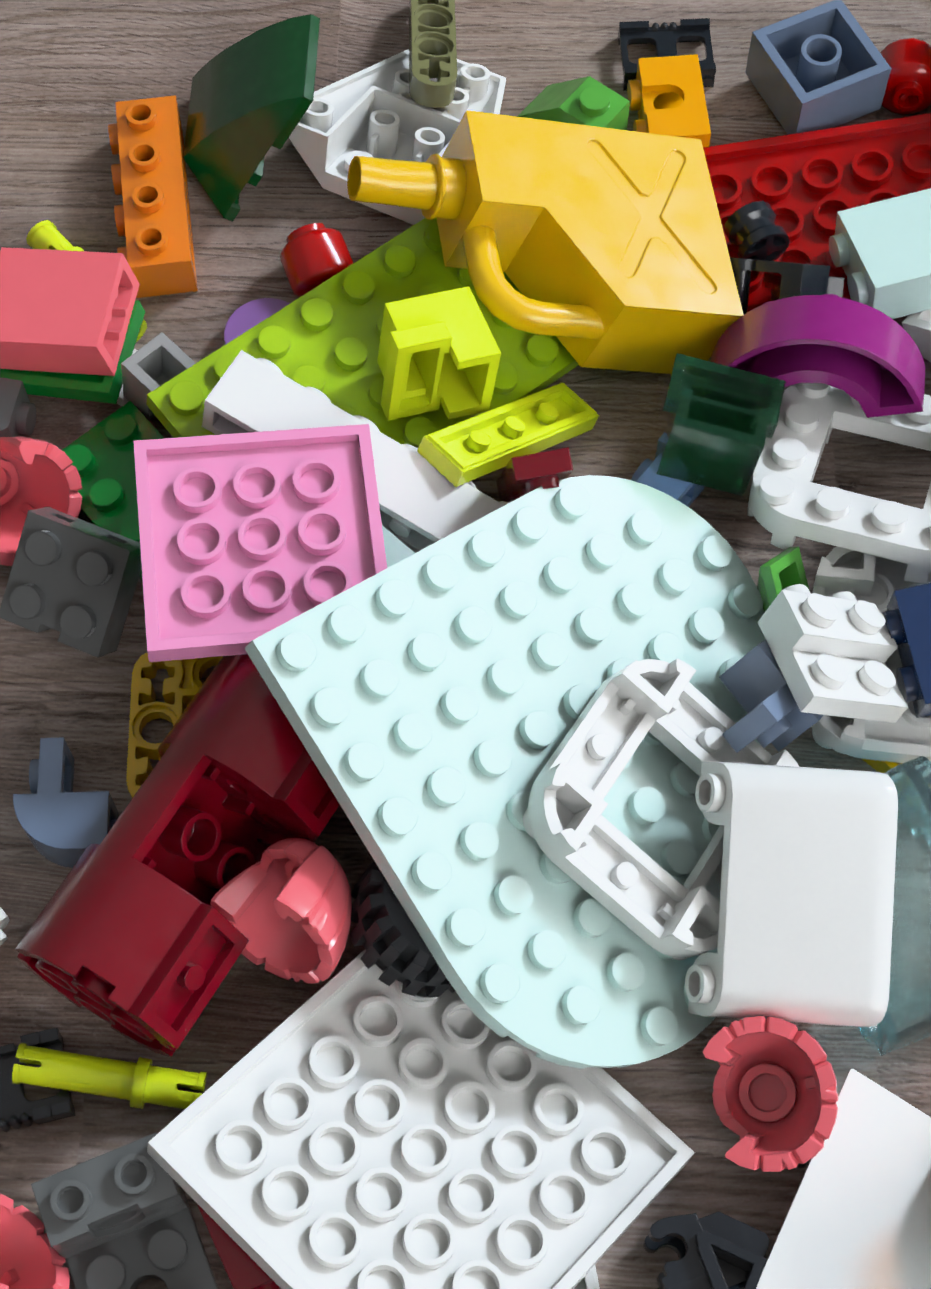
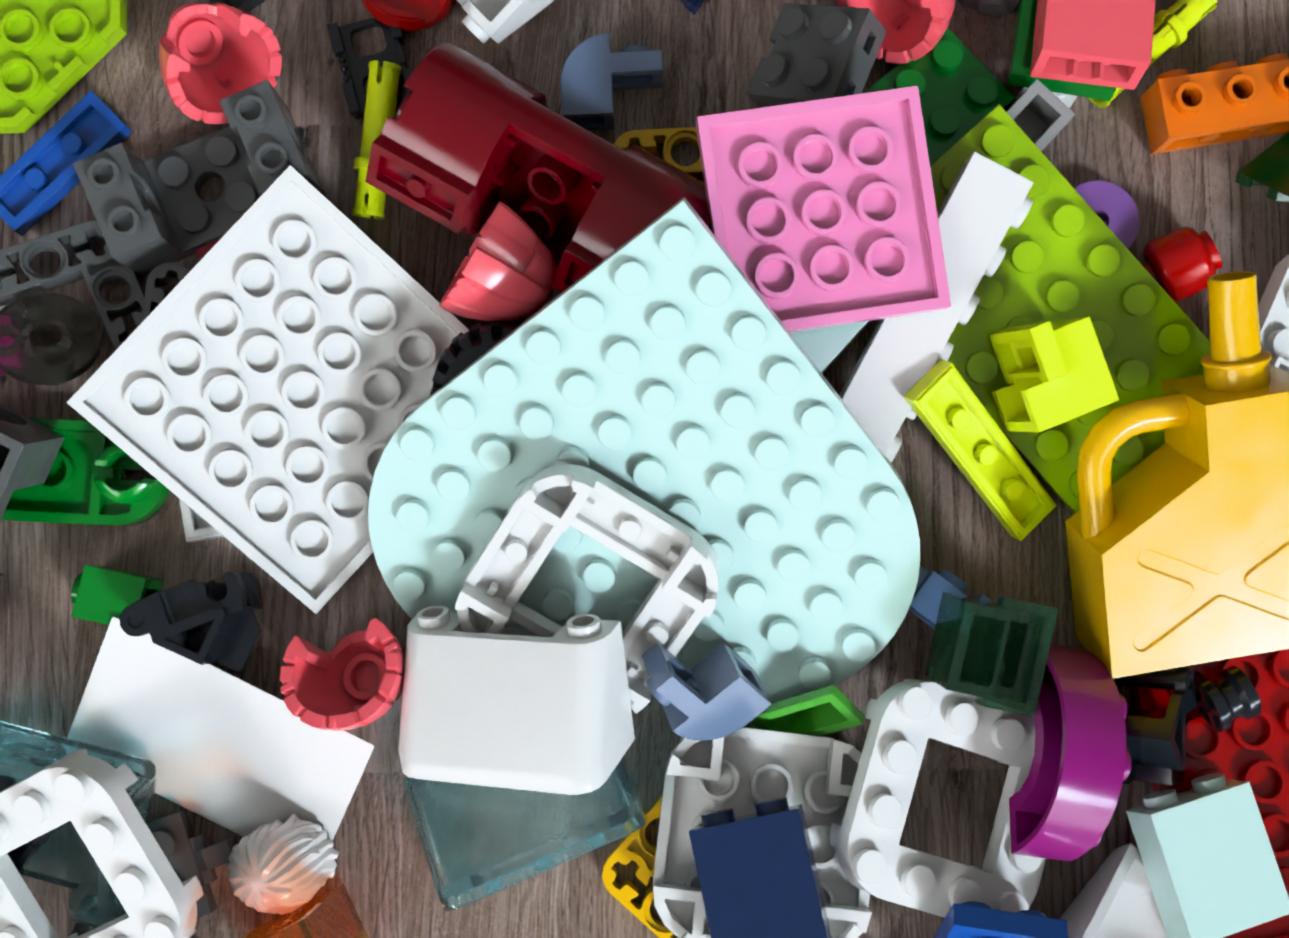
camera: 90 degrees right, 20 degrees up
dark red plate [496,447,573,502] -> none
white plate [757,584,909,723] -> none

